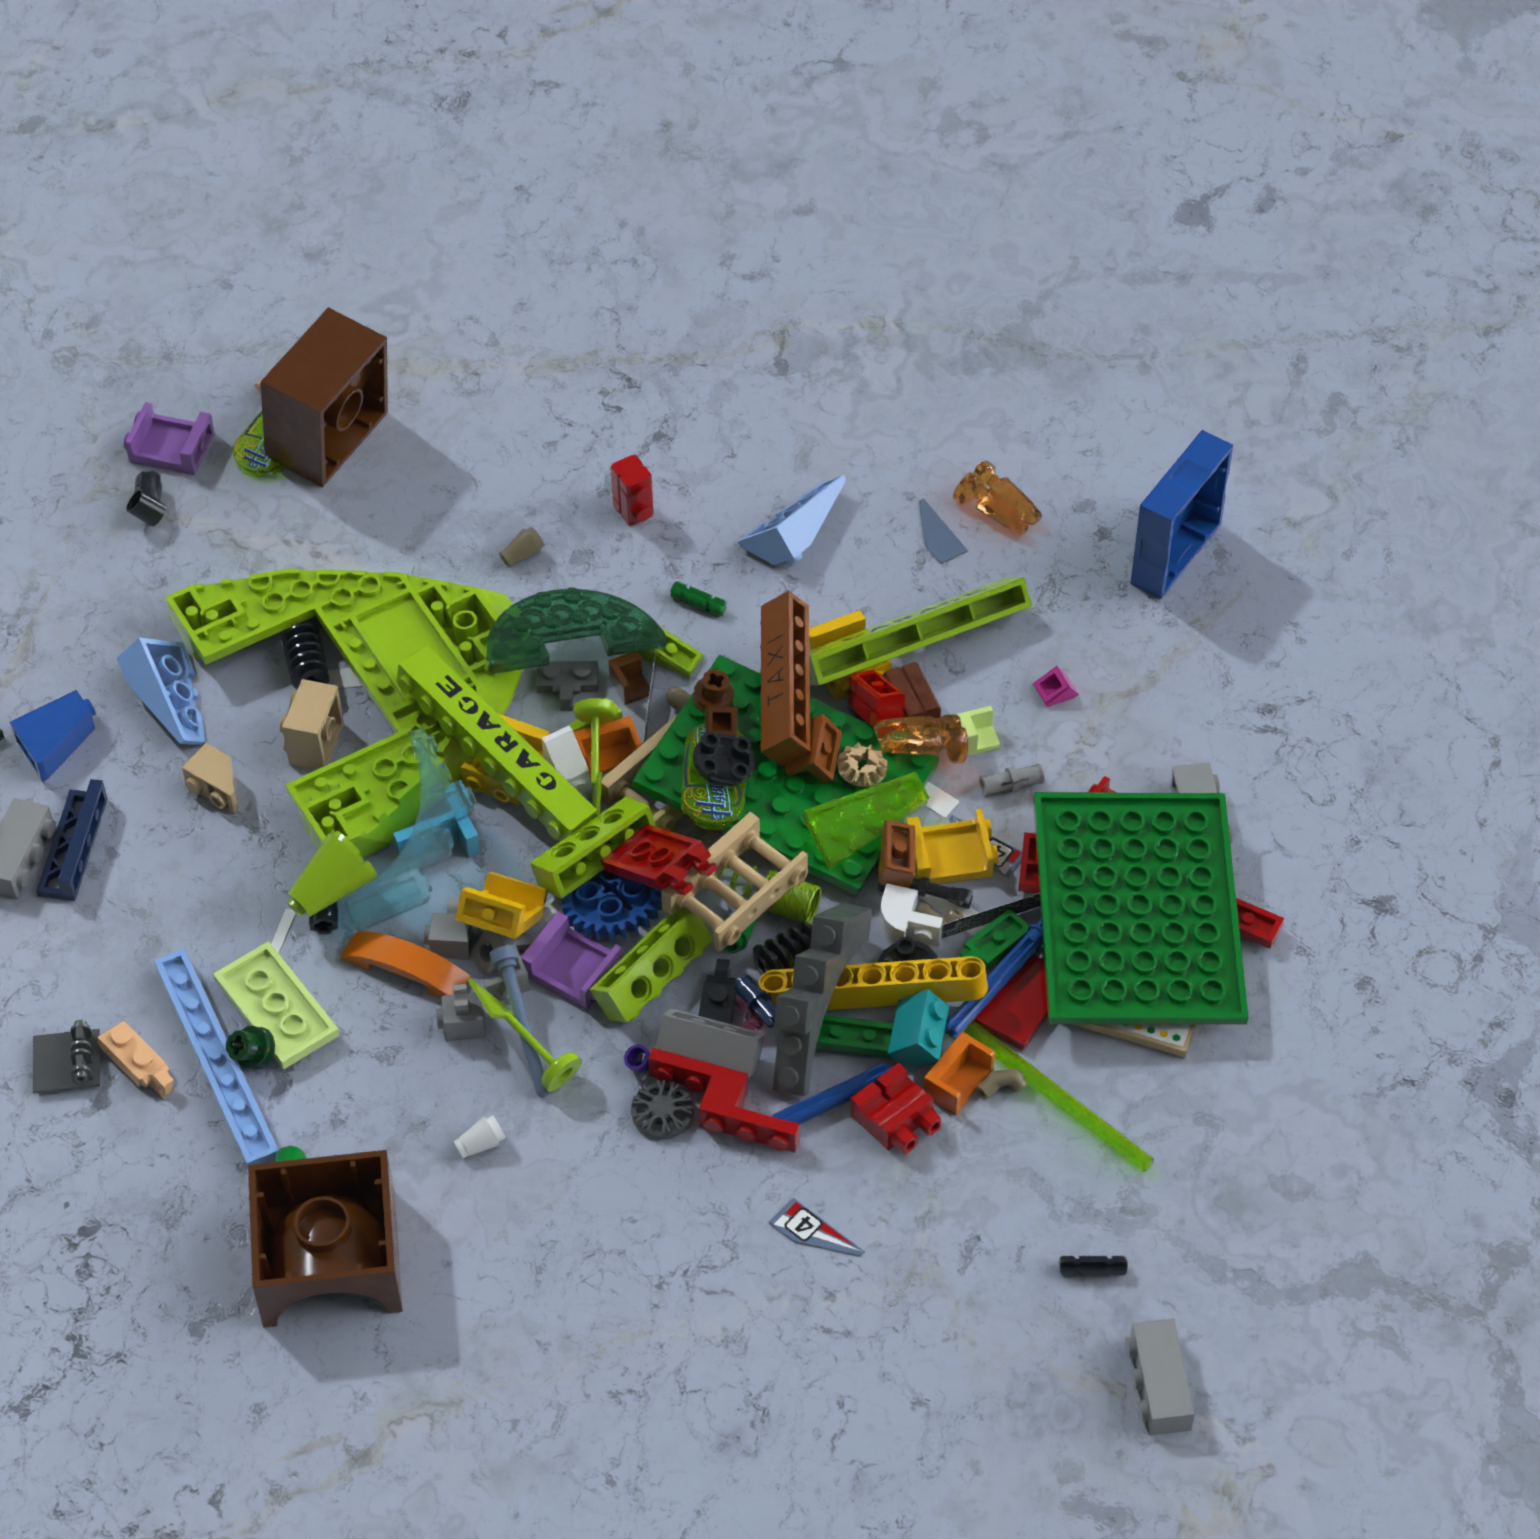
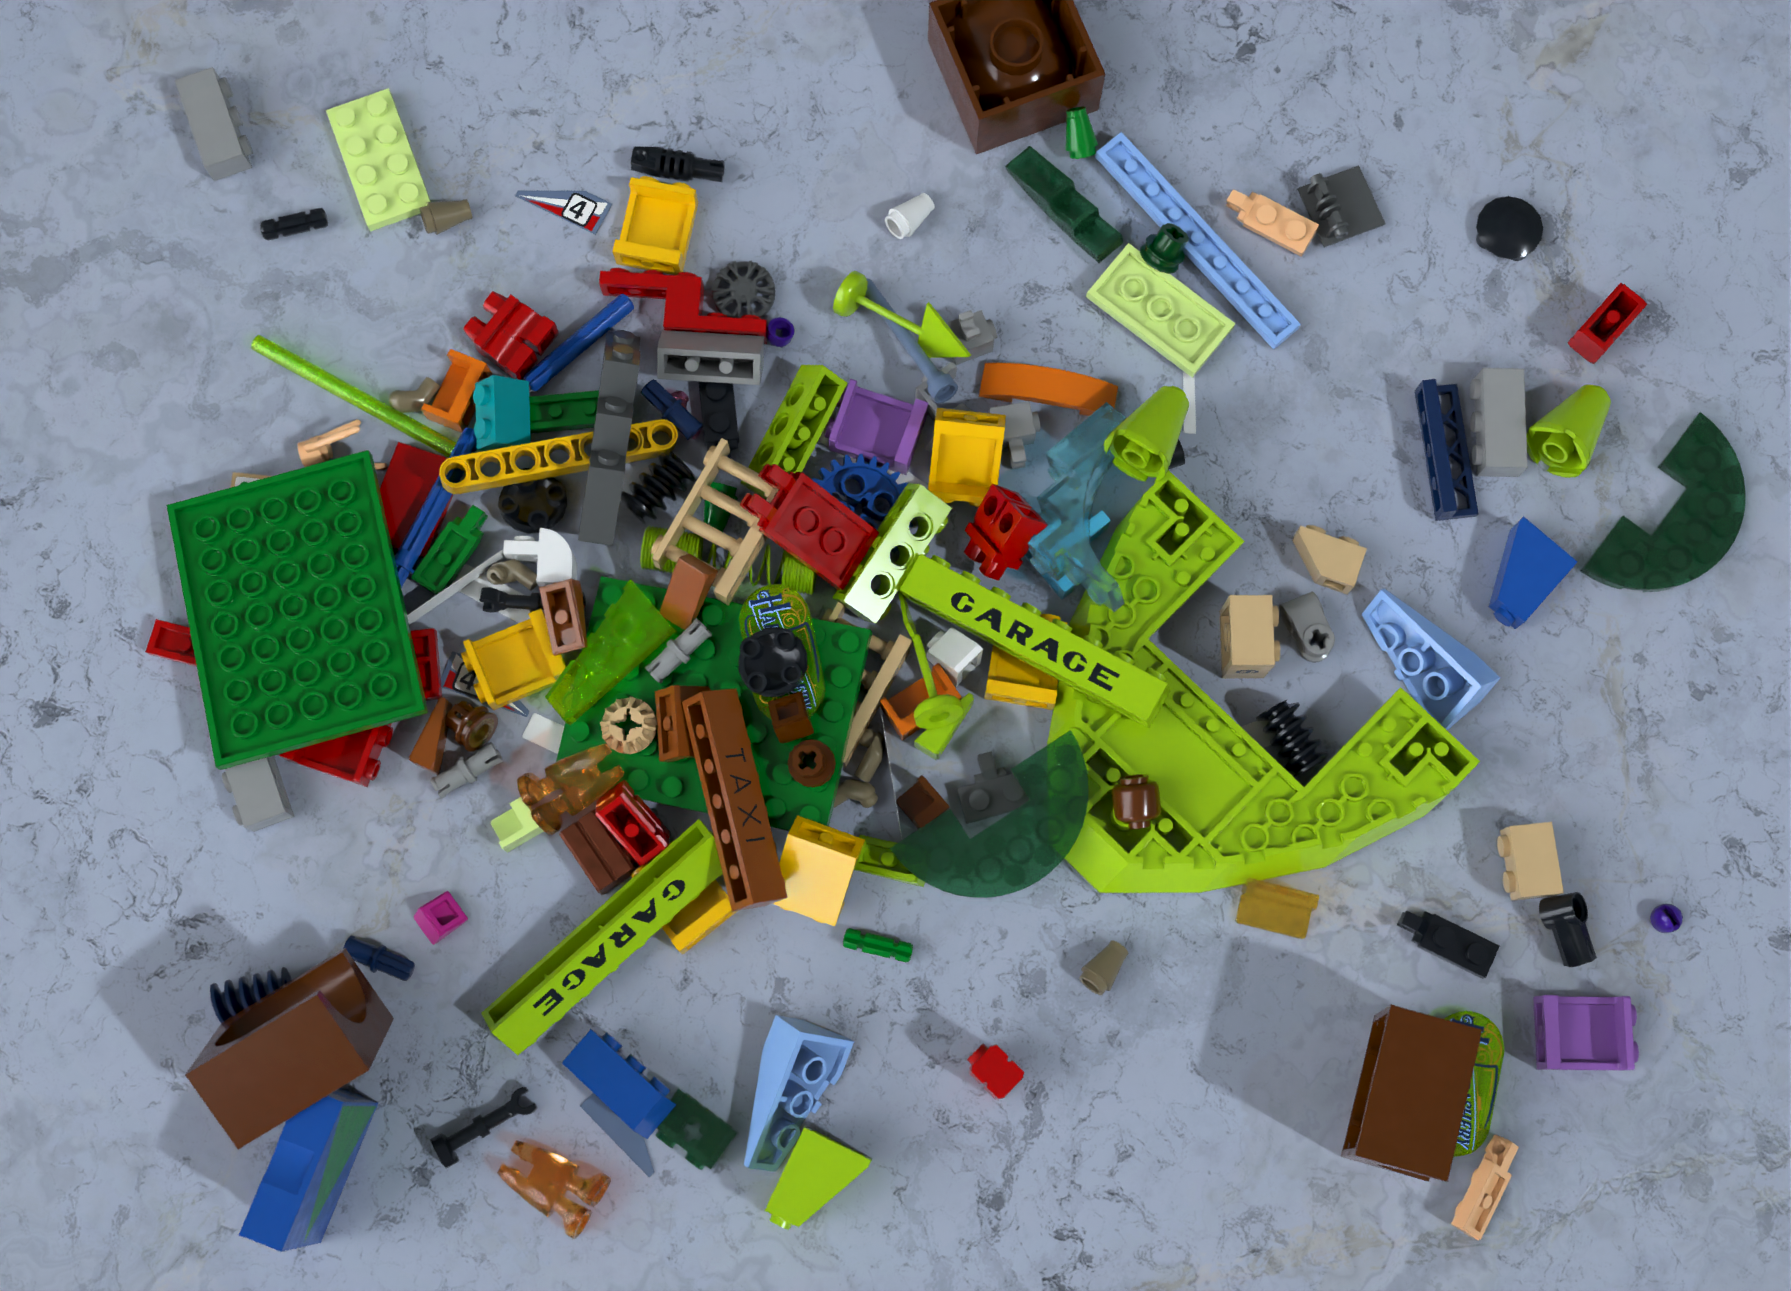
camera: 165 degrees right, 25 degrees up
none -> reddish brown piece [185,948,394,1150]
none -> dark blue piece [210,967,292,1023]
none -> light nougat plant [298,419,387,470]
none -> yellowish green plate [326,88,431,232]
none -> dark blue axle [343,935,415,981]
none -> dark orange slope [409,696,452,775]
none -> dark tan cone [420,199,472,235]
none -> black piece [430,1087,538,1168]
none -> reddish brown piece [445,701,498,752]
none -> blue brick [562,1029,676,1139]
none -> yellow panel [612,176,699,275]
none -> black hinge [631,147,725,182]
none -> light grey pin [645,618,712,684]
none -> clear green brick [655,1089,740,1171]
none -> dark orange slope [659,554,718,630]
none -> lime slope [764,1127,872,1230]
none -> yellow panel [773,815,865,926]
none -> dark tan arm [854,729,884,782]
none -> red hips [964,483,1048,581]
none -> clear green slope [1005,146,1124,263]
none -> reddish brown head [1112,774,1161,829]
none -> clear yellow panel [1235,878,1319,939]
none -> light grey piece [1279,591,1335,663]
none -> black hinge [1397,911,1500,979]
none -> tan brick [1497,822,1564,901]
none -> dark purple hinge [1650,904,1683,933]

